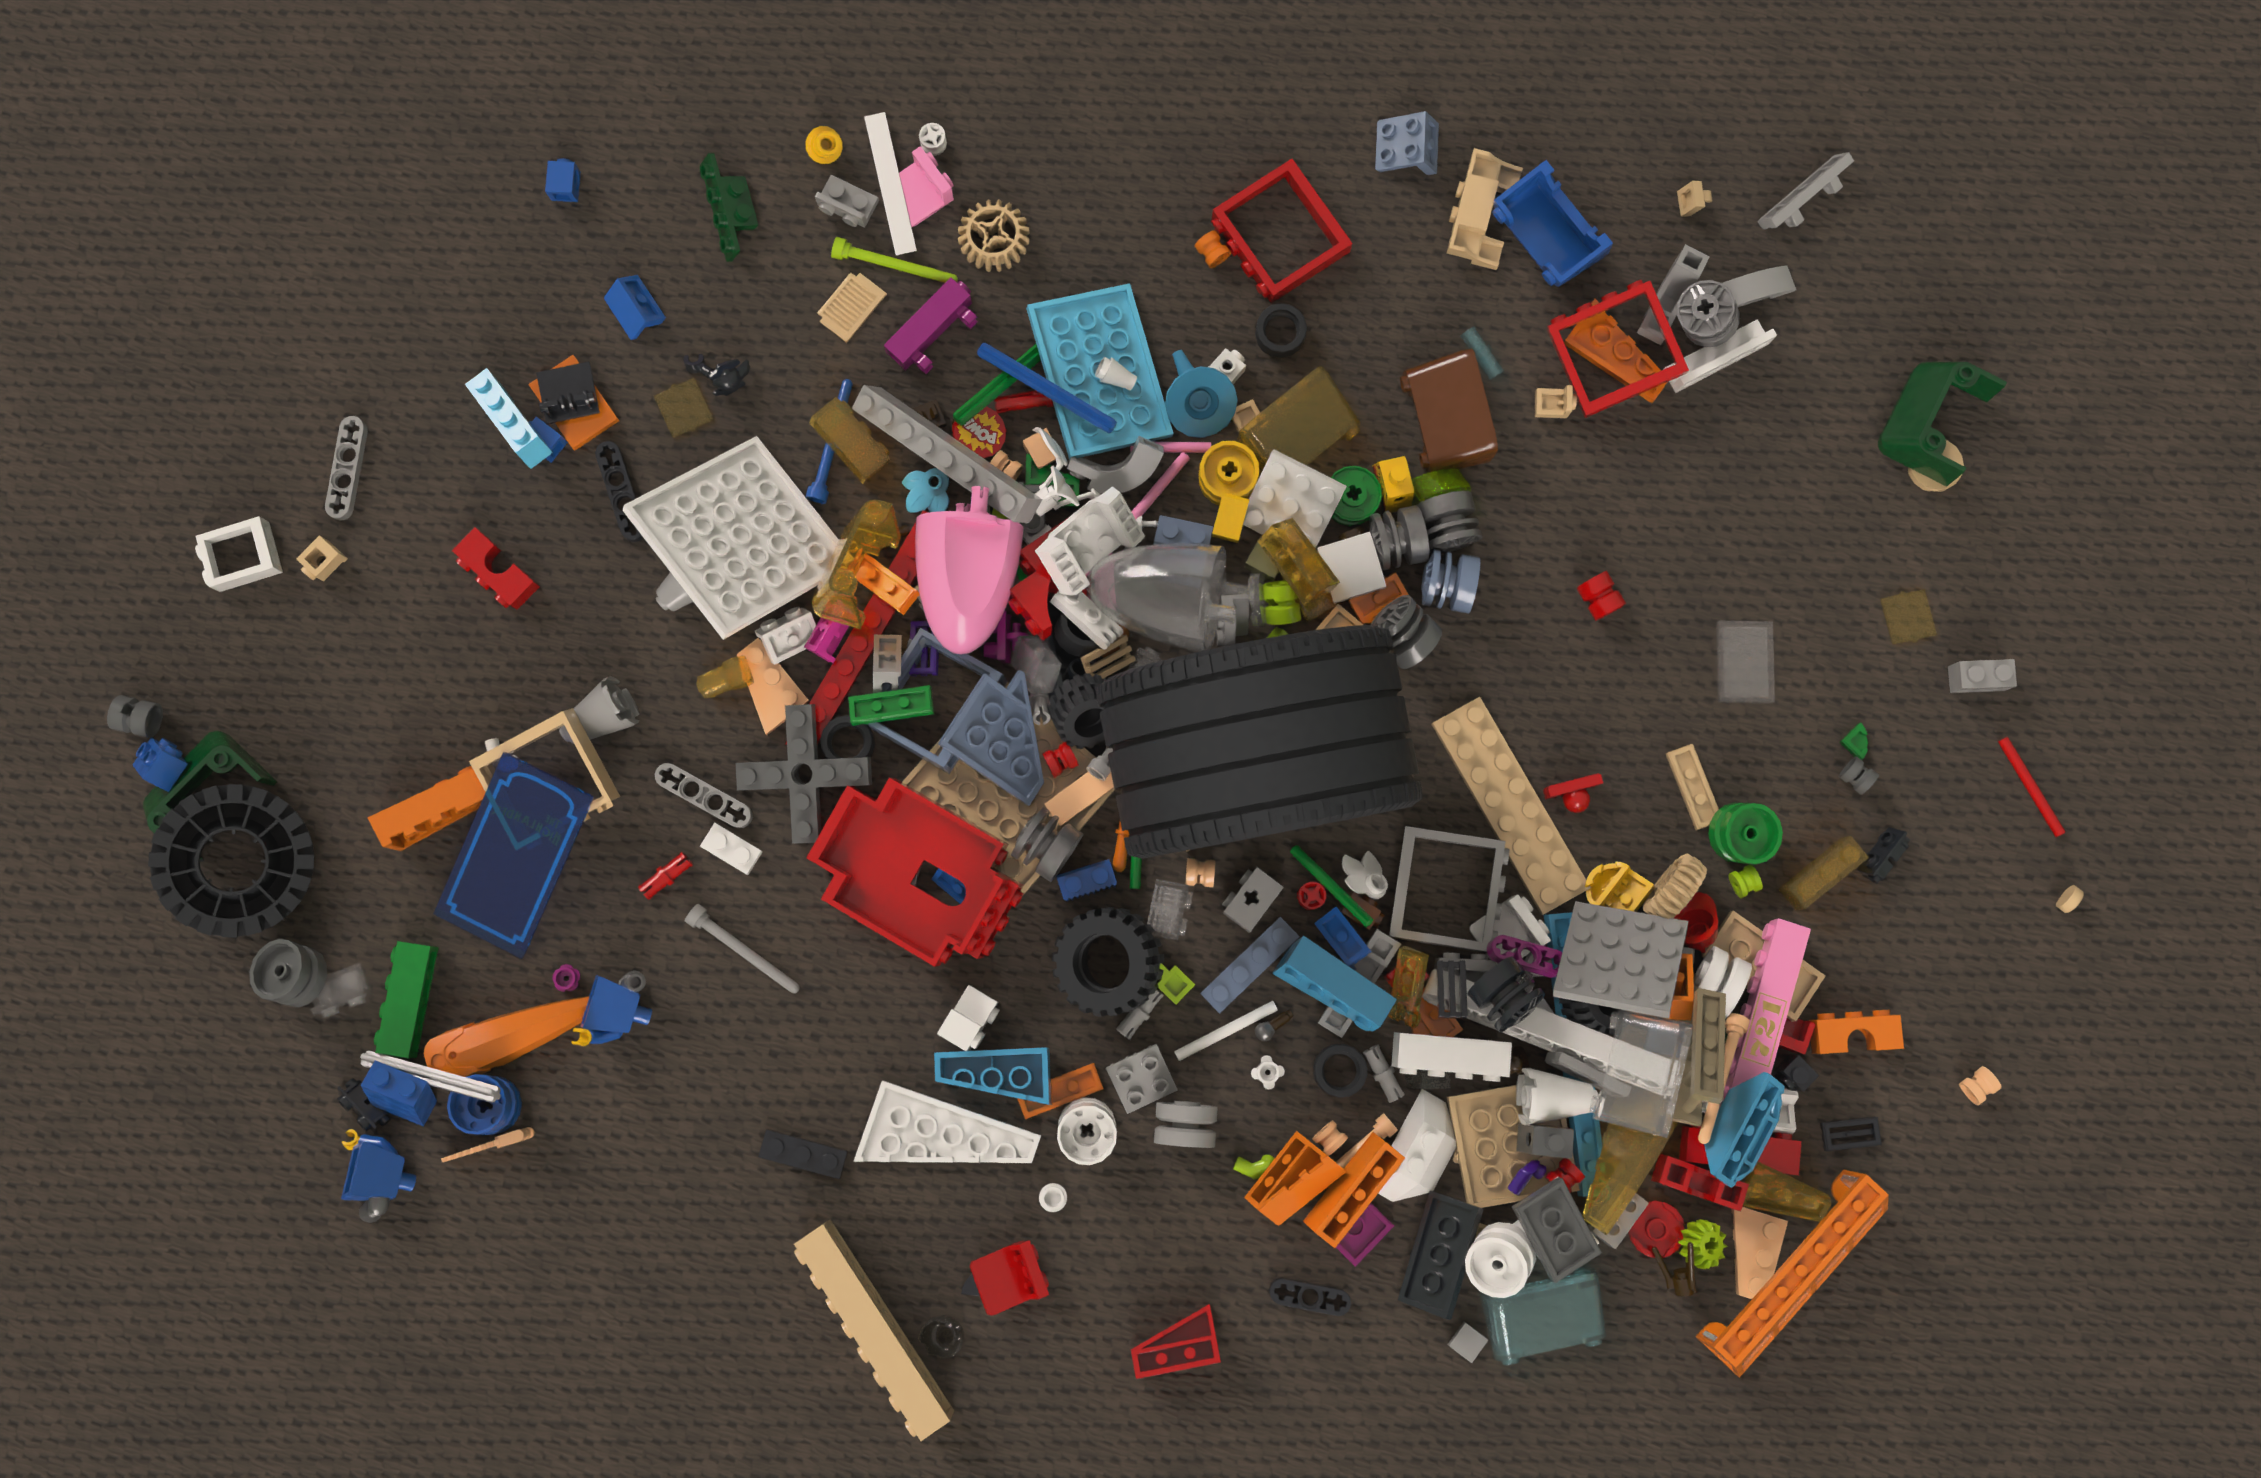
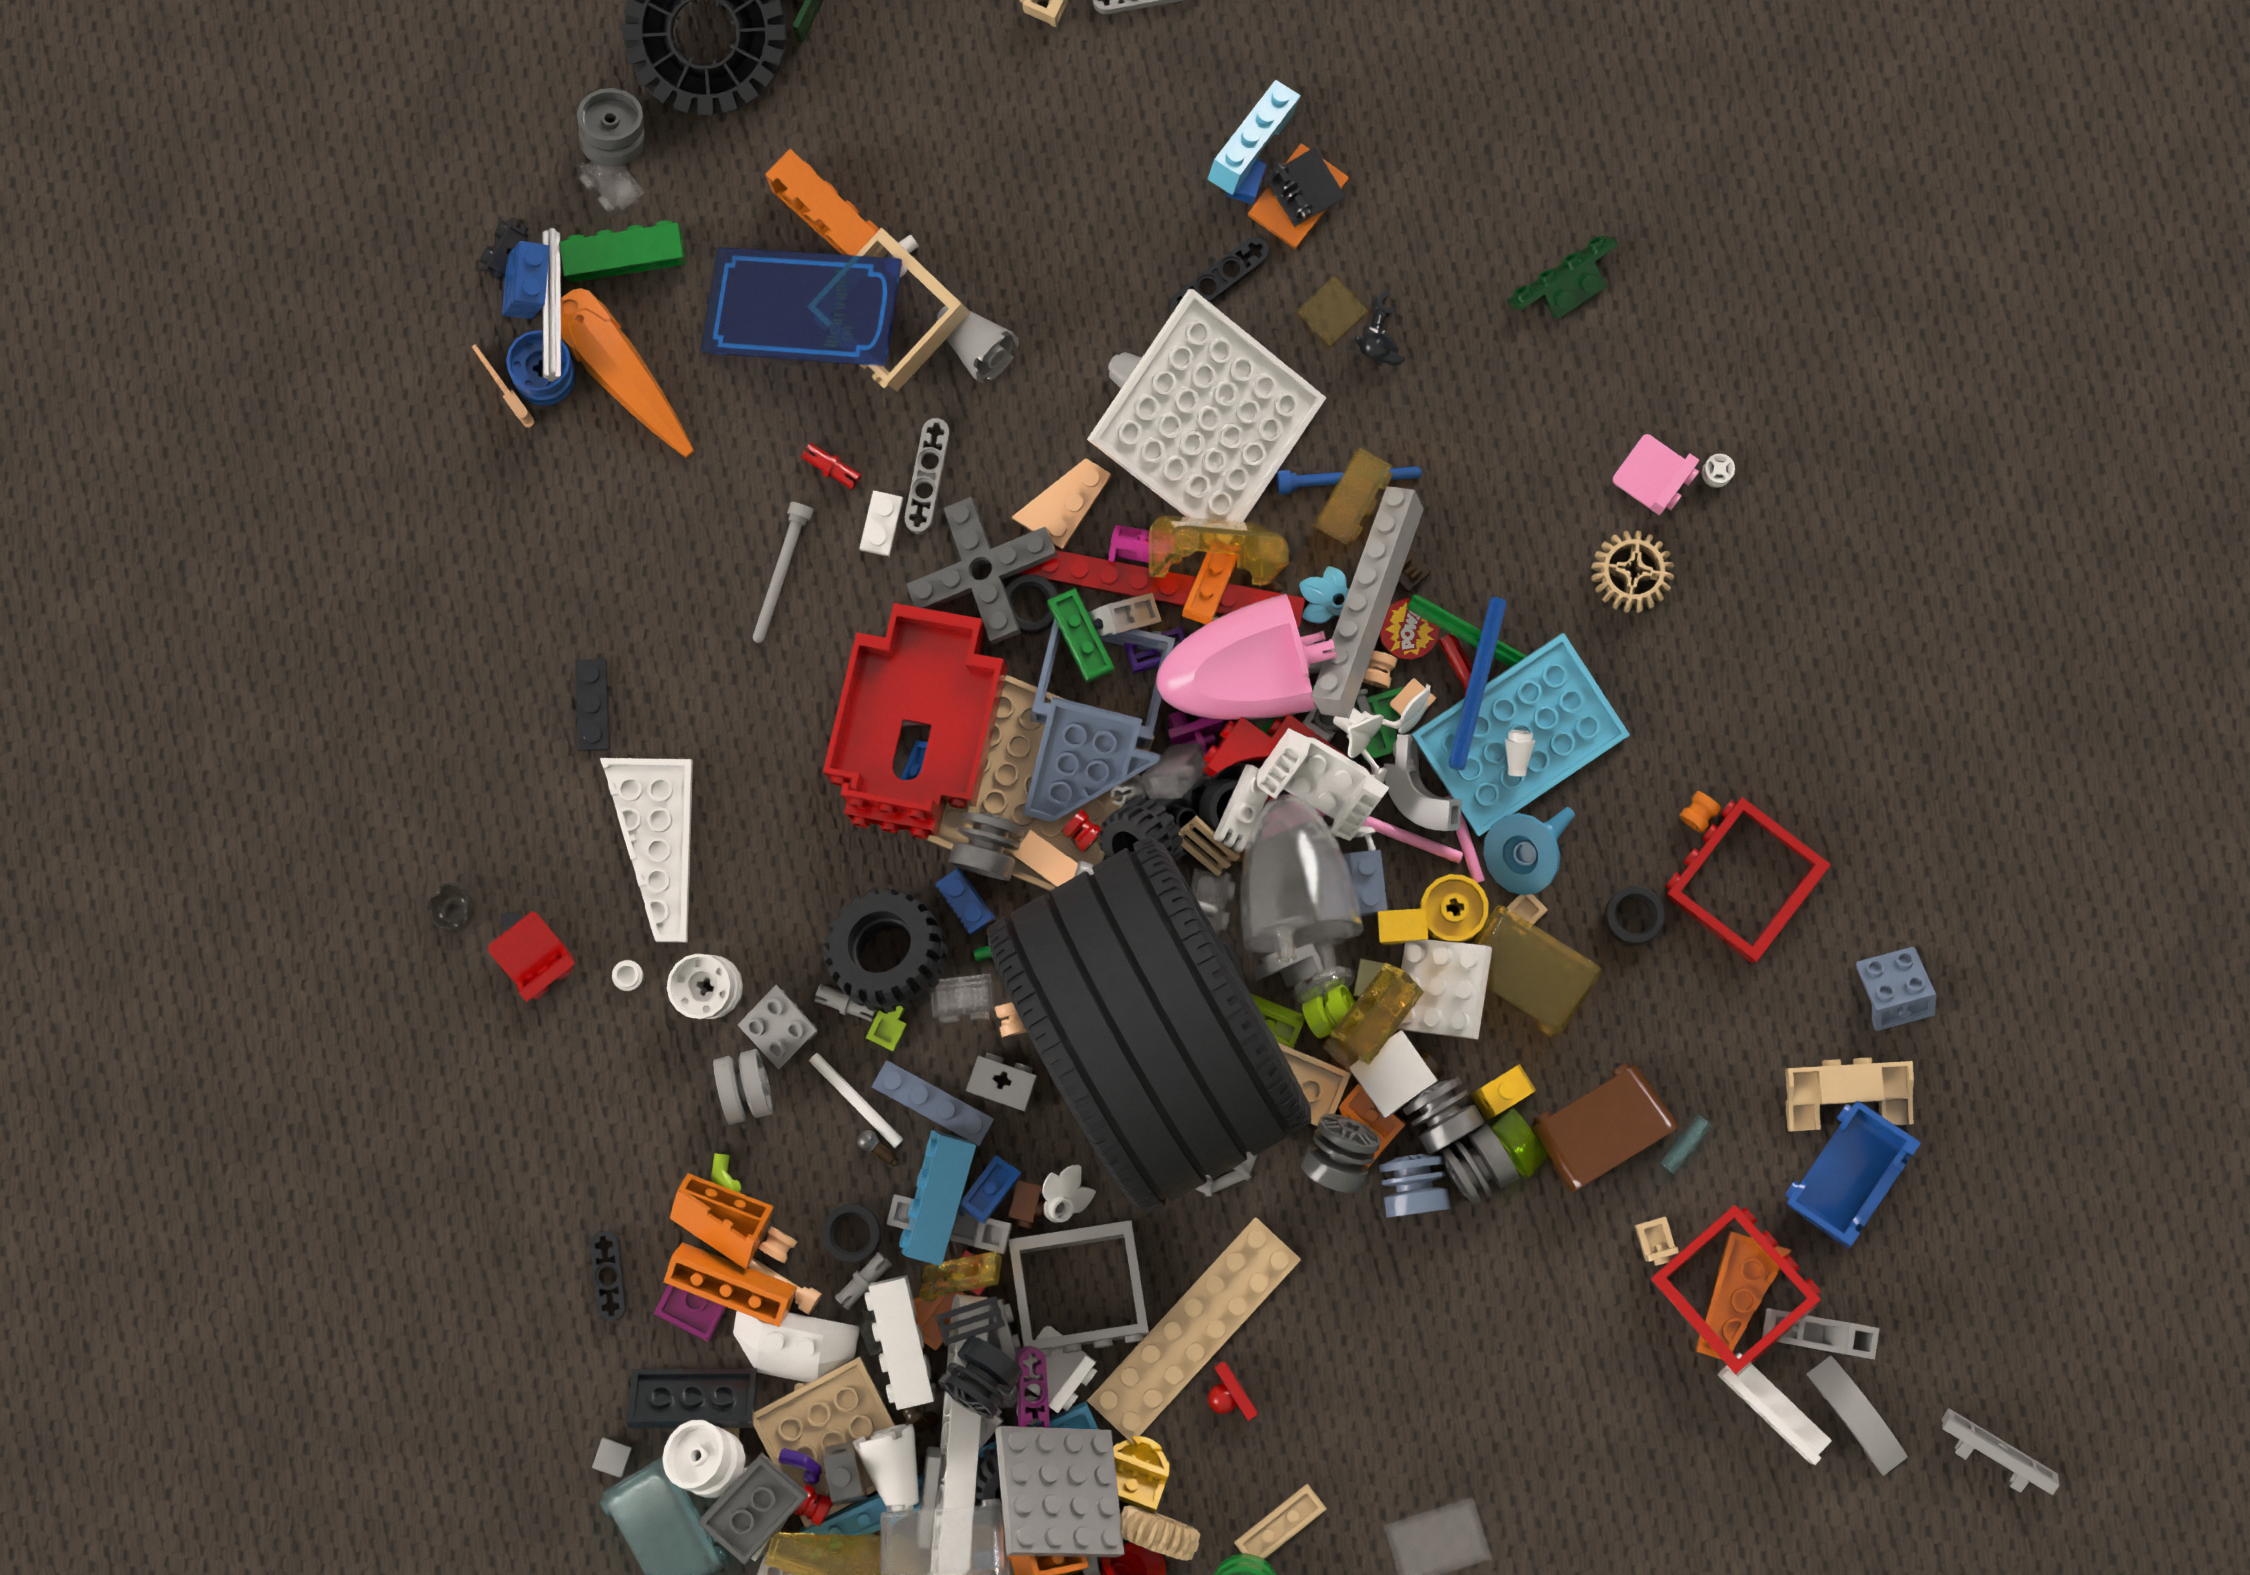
camera: 80 degrees right, 0 degrees up
blue torso [341,1129,416,1223] -> none
red arch [452,527,540,610] -> none
blue brick [545,158,581,202] -> none
magenta plate [553,964,580,992] -> none
blue torso [571,971,652,1046] -> none
blue panel [604,275,666,340] -> none
clear yellow piece [696,656,754,699] -> none
white bracket [755,607,816,665] -> none
tan brick [794,1219,954,1441] -> none
yellow piece [805,126,842,164] -> none
light grey bracket [815,175,879,228] -> none
tan window [817,272,887,343] -> none
lime piece [831,237,958,283] -> none
white sticker [864,112,917,255] -> none
magenta brick [884,277,978,374] -> none
dark azure wedge [934,1047,1052,1105] -> none
white brick [937,985,1000,1051] -> none
orange tile [1017,1063,1104,1119] -> none
red wedge [1131,1304,1221,1379] -> none
white brick [1208,348,1246,384] -> none
white plate [1251,1055,1285,1089] -> none
green bar [1290,845,1374,927] -> none
red wheel [1297,882,1326,910] -> none
green wheel [1331,466,1382,527] -> none
red wheel [1576,571,1627,621] -> none
tan tile [1677,181,1712,217] -> none
flat silver wheel [1677,280,1740,347] -> none

